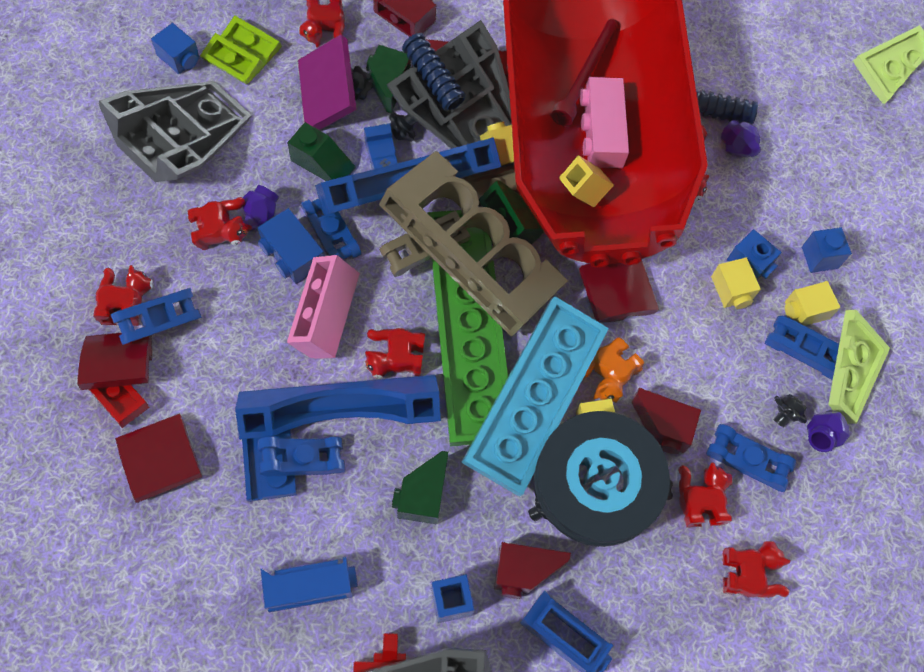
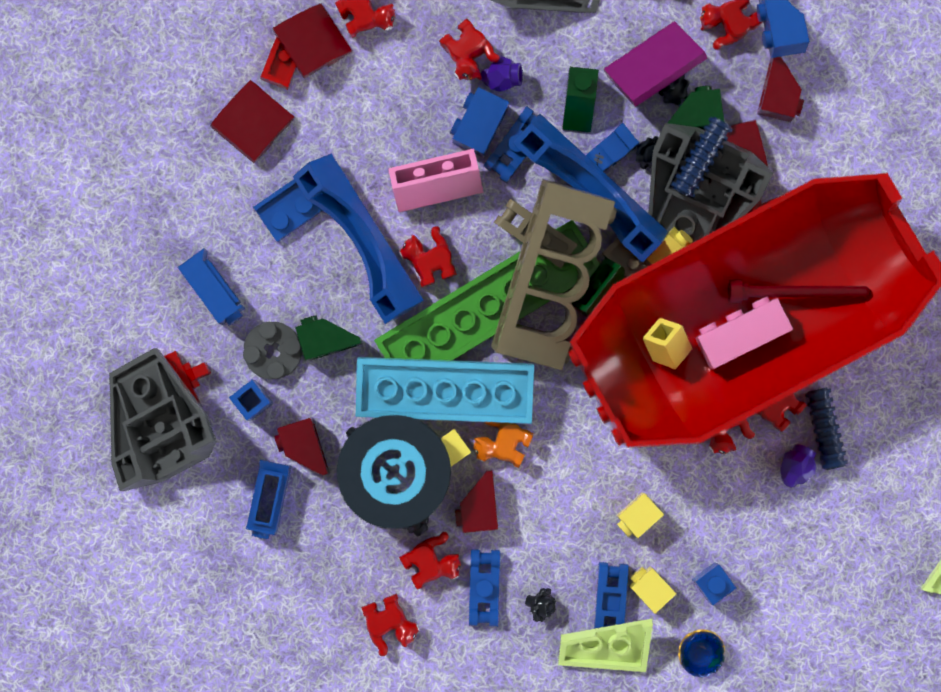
camera: 70 degrees right, 20 degrees up
blue plate [110,288,202,345] -> none
blue plate [258,437,346,476] -> none
dark red slope [579,259,659,323] -> none
blue brick [727,229,782,280] -> none
dark purple rock [807,411,850,452] -> none
none -> dark grey plate [243,322,301,379]
none -> clear blue hair [678,629,725,678]

